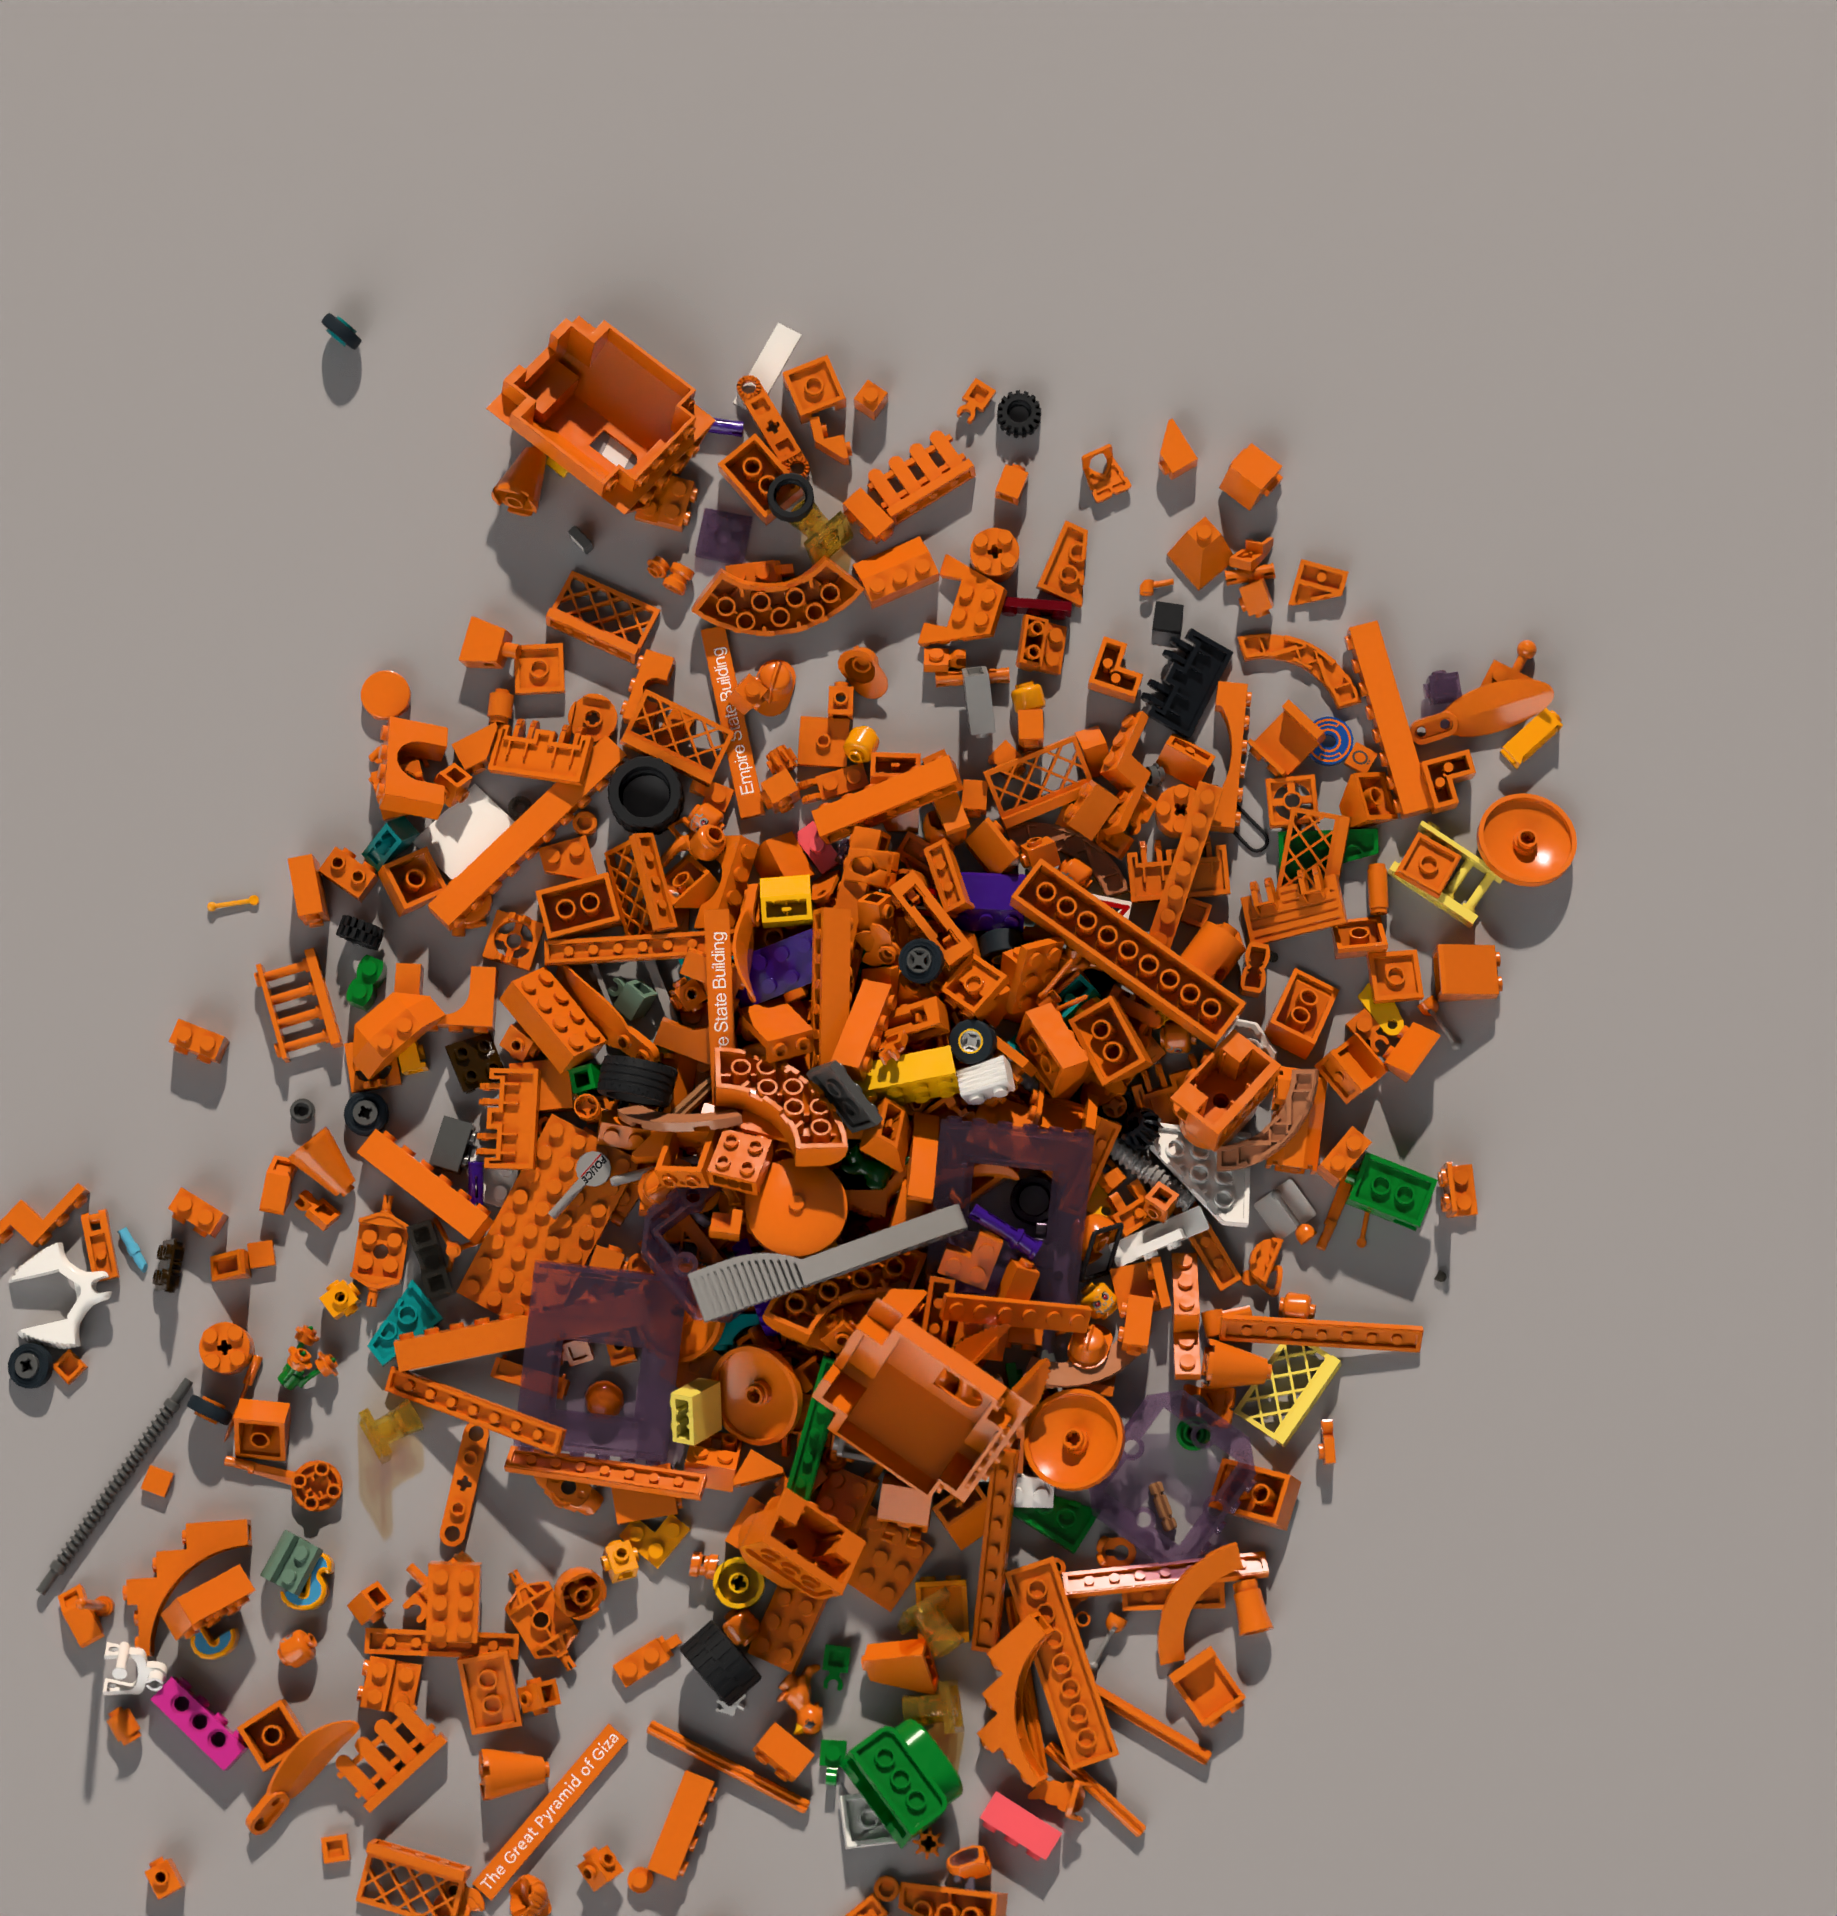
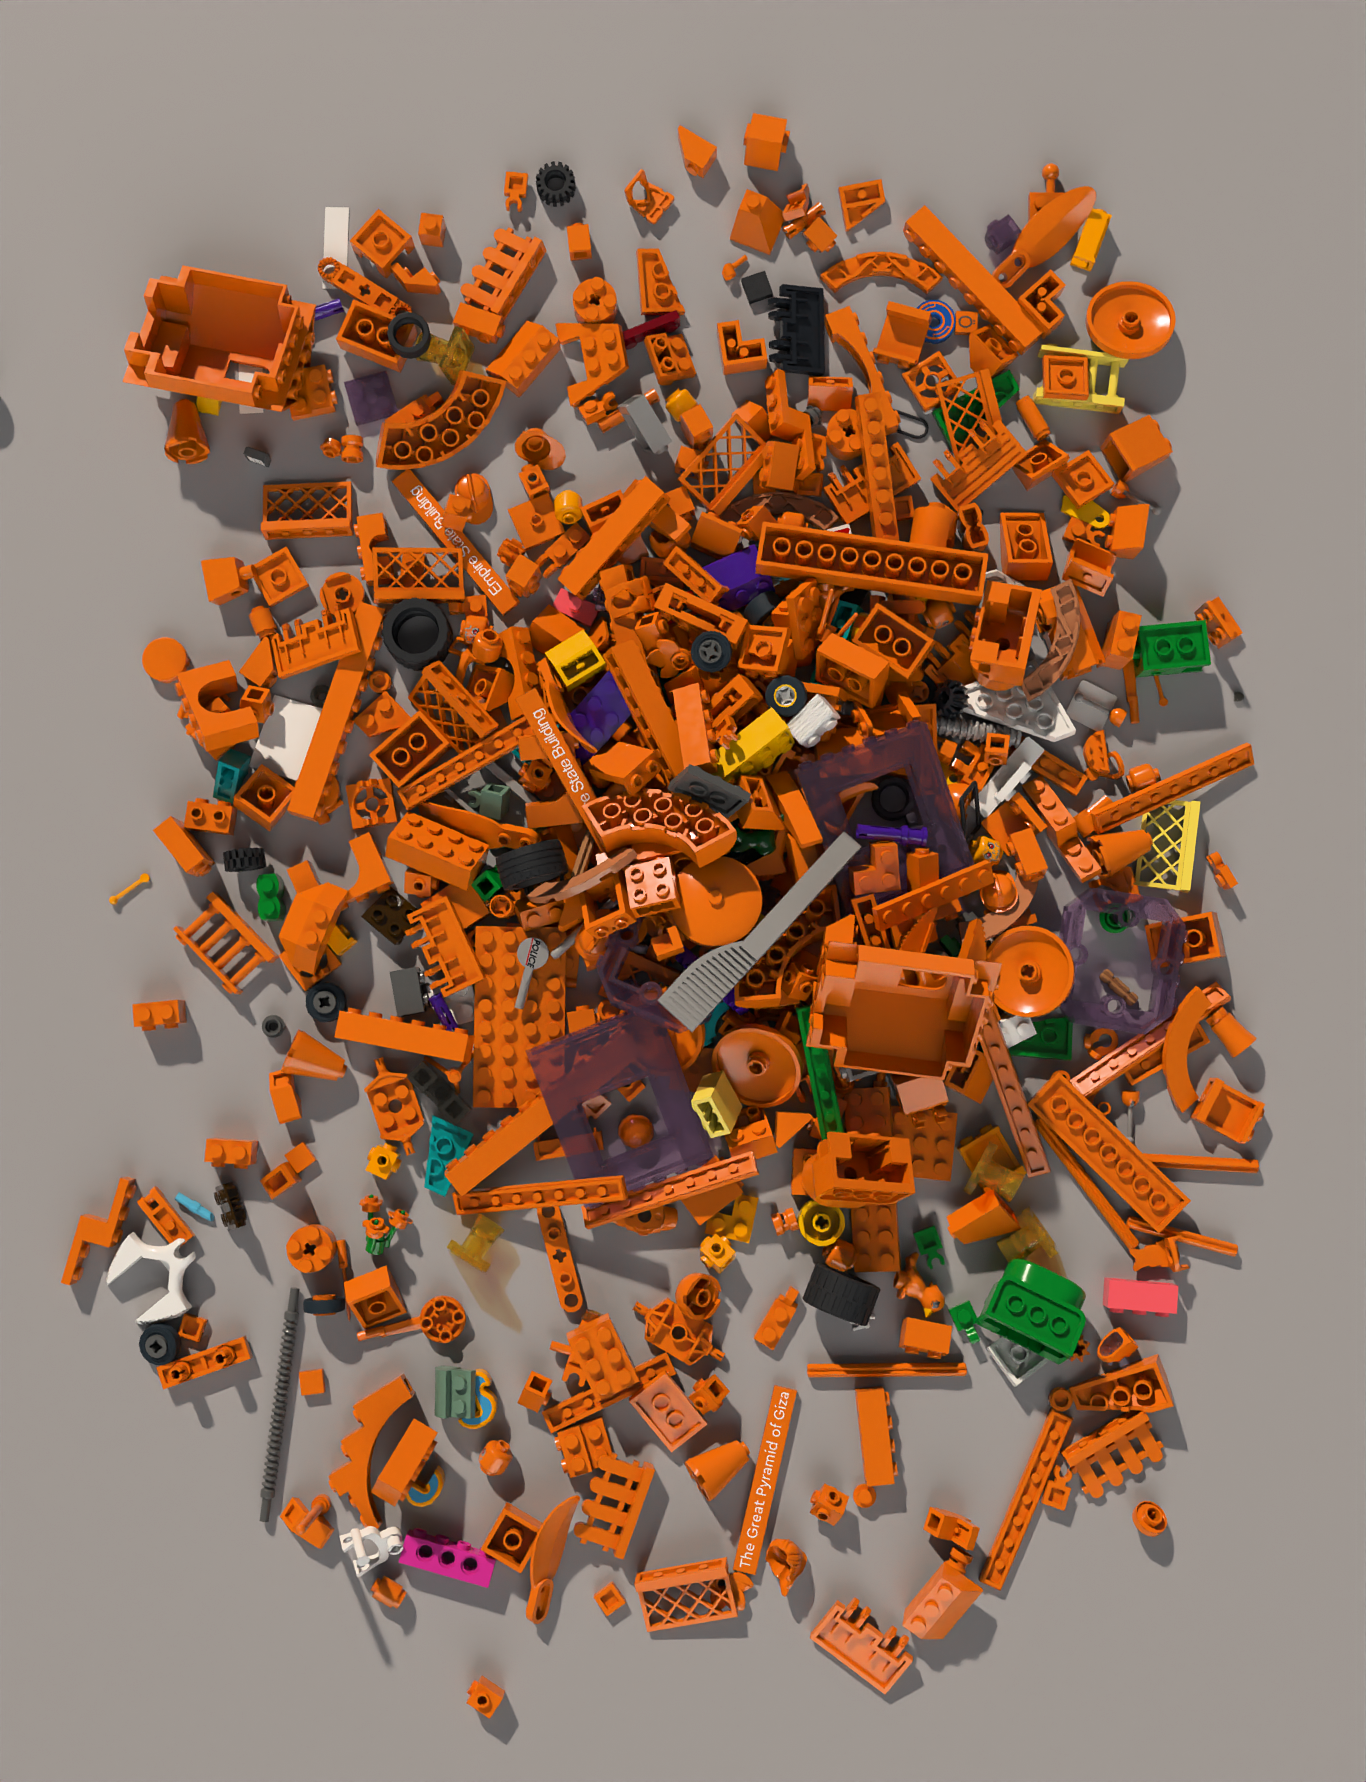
camera: 30 degrees left, 5 degrees up
orange plate [294,1190,342,1231] -> none
orange arch [976,1611,1054,1788] -> none
none -> orange plate [156,1335,253,1389]

